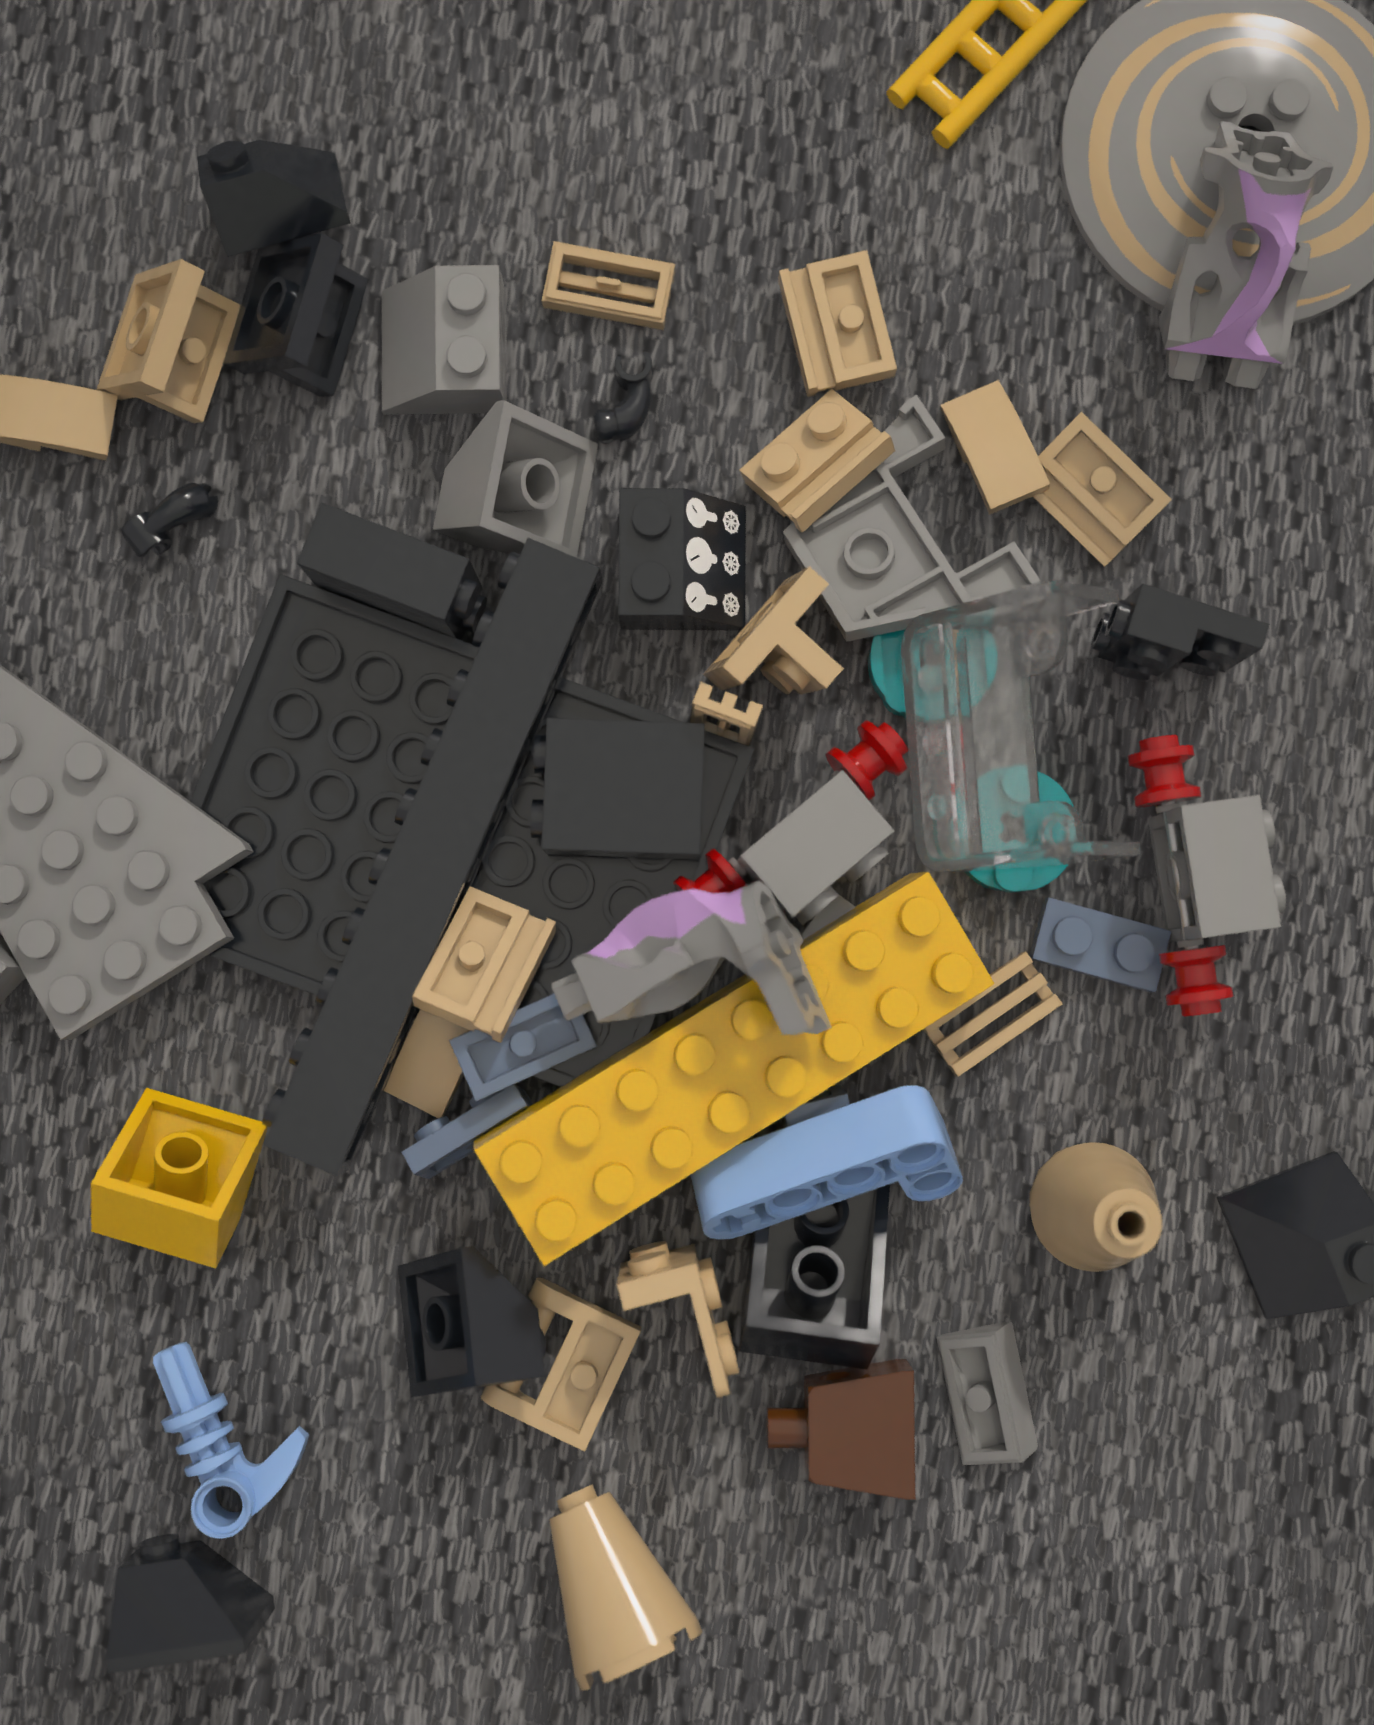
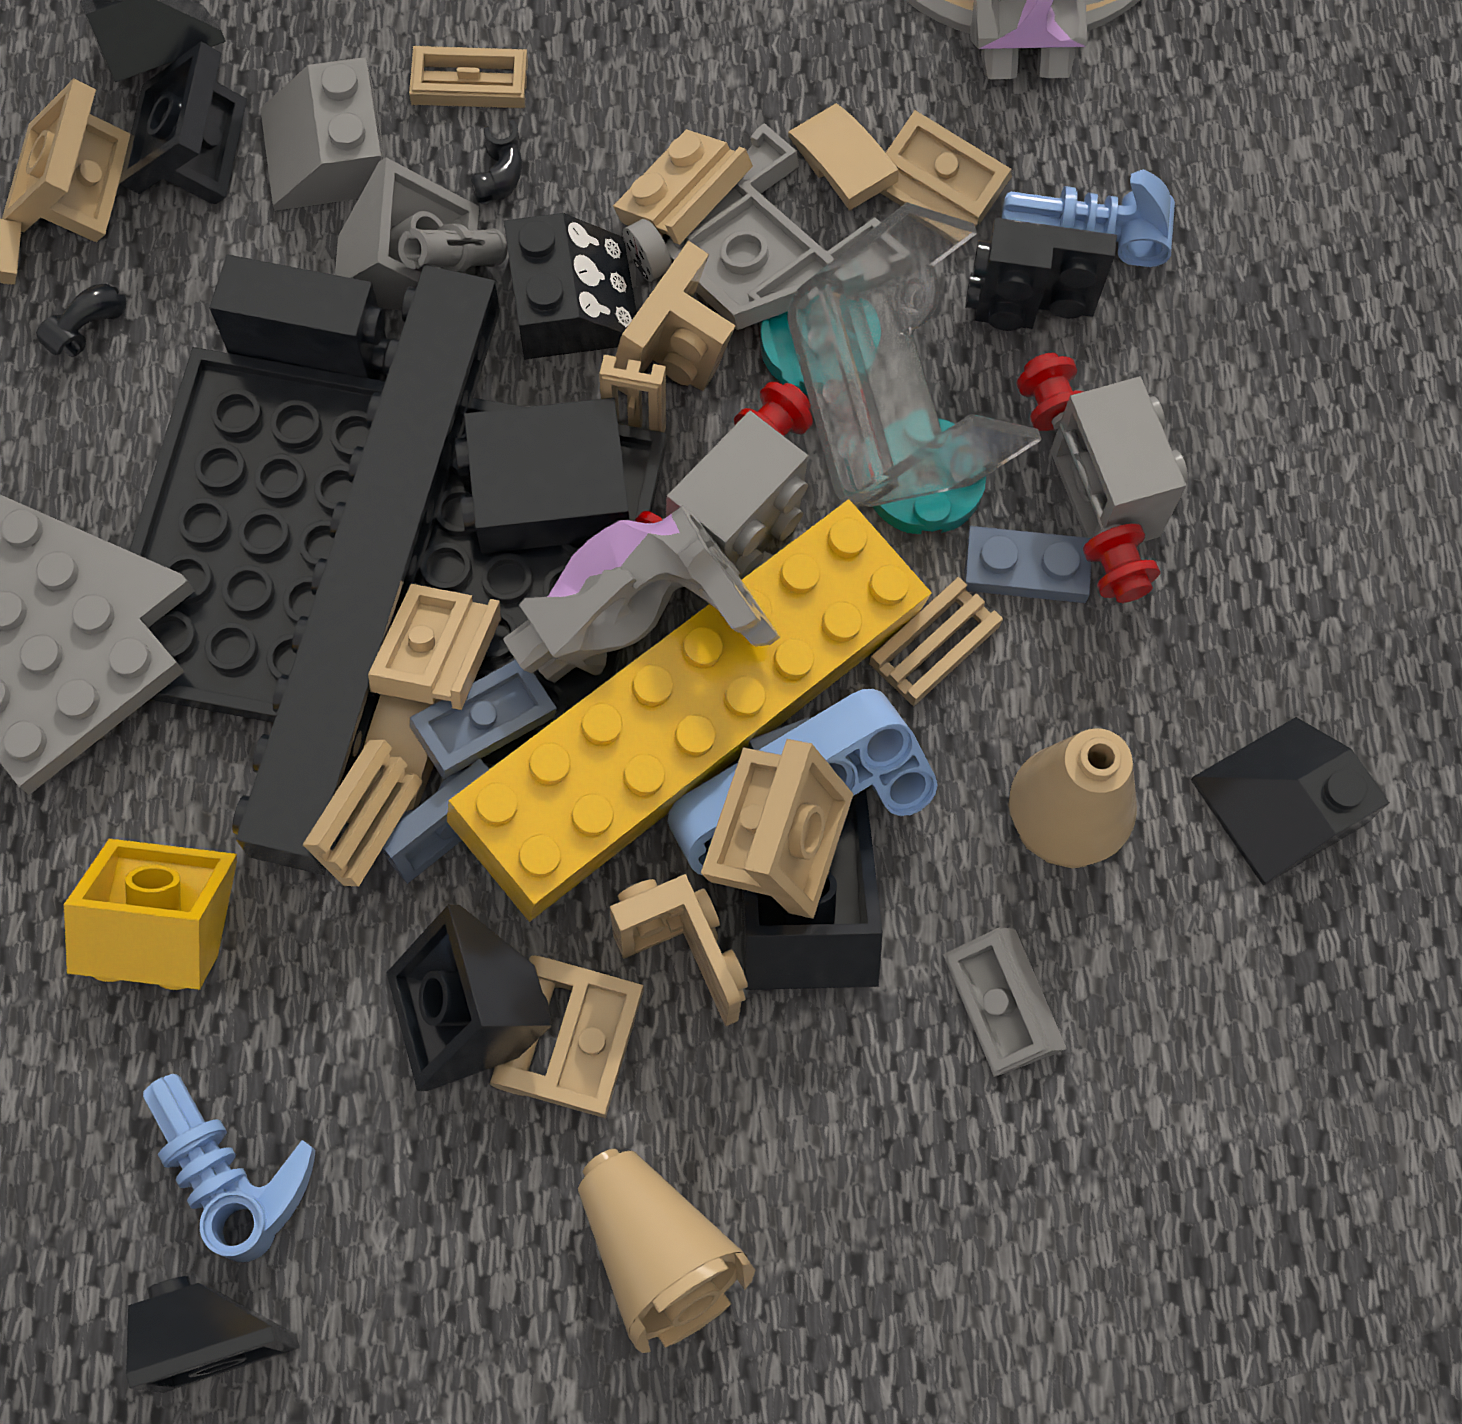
camera: 10 degrees left, 15 degrees down
reddish brown torso [766,1359,915,1500] -> none
tan plate [778,250,897,397] -> none
none -> tan tile [303,740,423,887]
none -> light grey pin [398,224,508,272]
none -> light grey tile [623,219,672,282]
none -> tan bracket [701,739,853,919]
none -> light blue piece [1002,169,1175,267]

